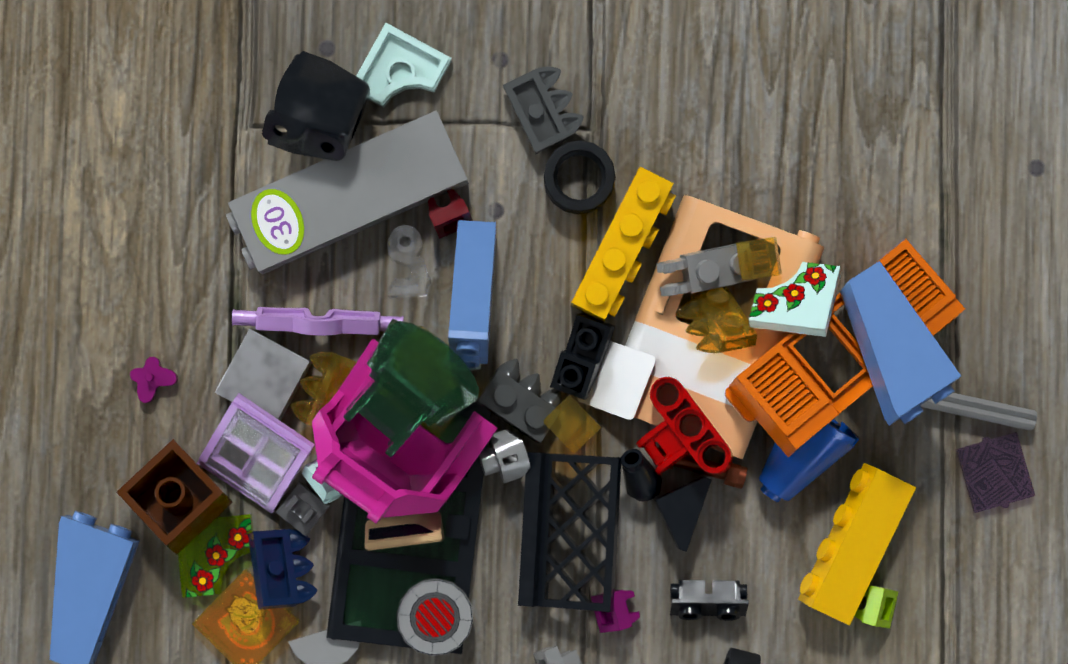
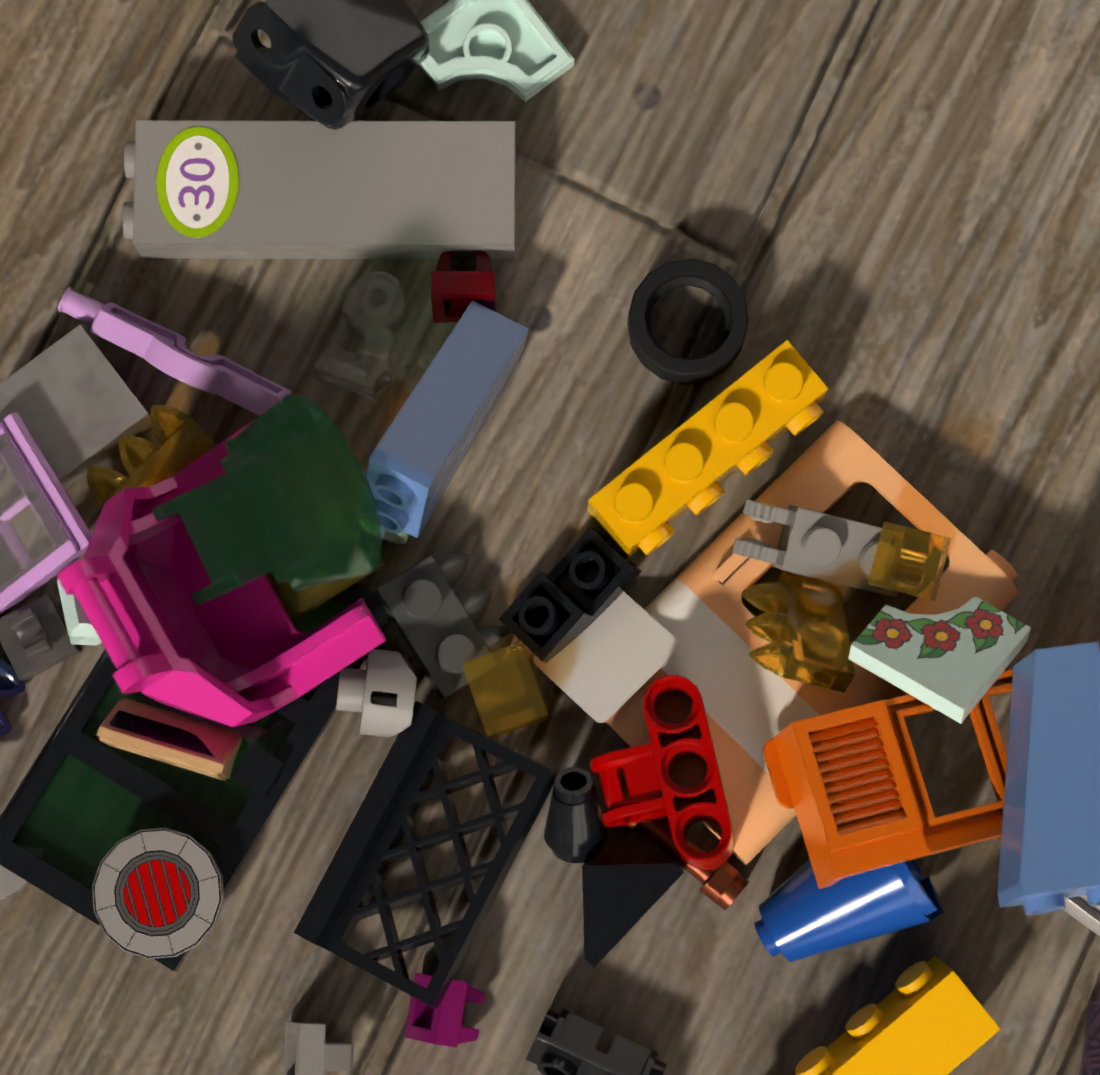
camera: 25 degrees right, 5 degrees down
dark grey plate [503,67,584,154] -> none

